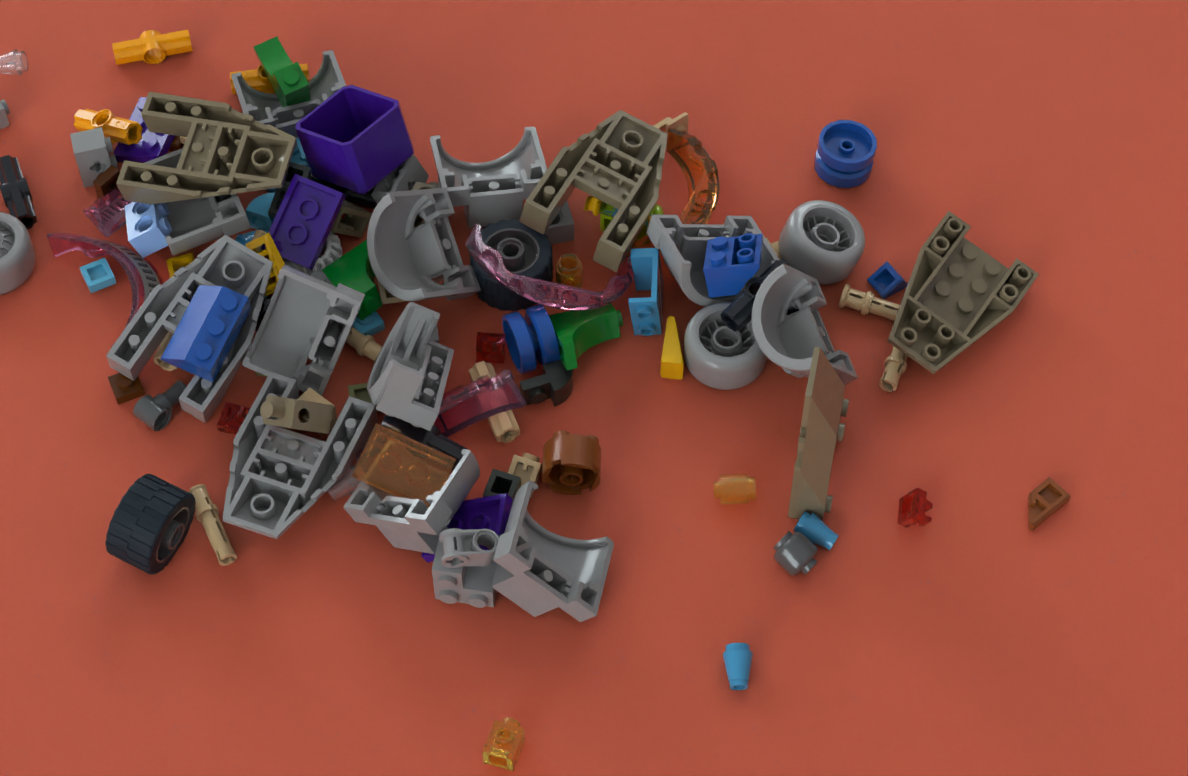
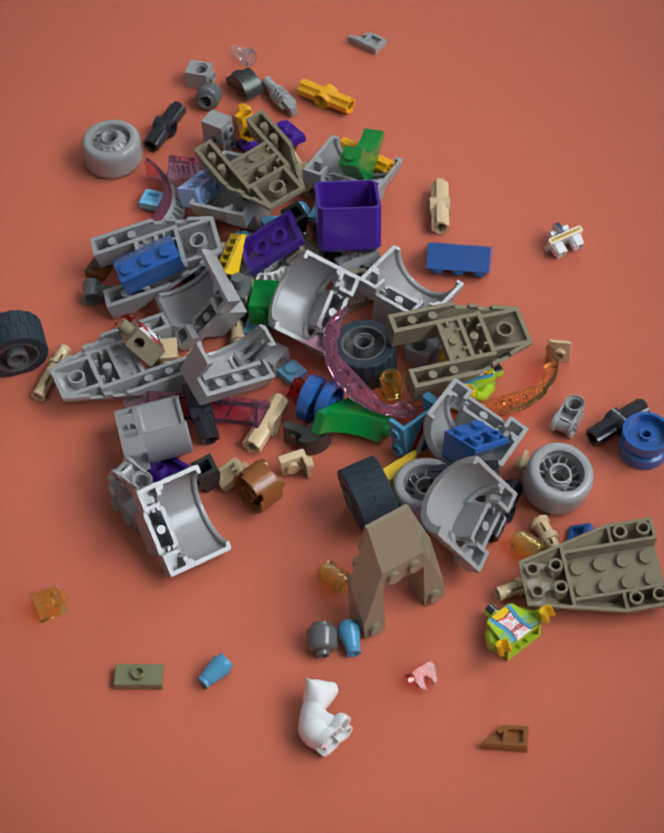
camera: 50 degrees right, 5 degrees down
clear orange tile [352,423,456,508] -> none
none -> olive plate [114,664,165,689]
none -> dark grey head [195,82,223,111]
none -> pearl dark grey brick [225,67,264,100]
none -> light grey hinge [261,76,298,117]
none -> medium azure plate [277,359,308,387]
none -> tan bracket [278,448,314,478]
none -> white animal [298,678,353,757]
none -> black wheel [337,456,399,532]
none -> blue slope [426,242,493,277]
none -> tan piece [430,178,450,234]
none -> torso [483,603,556,661]
none -> clear yellow brick [509,529,545,558]
none -> white hips [544,222,584,259]
none -> light grey piece [550,395,585,438]
none -> black piece [586,398,650,446]

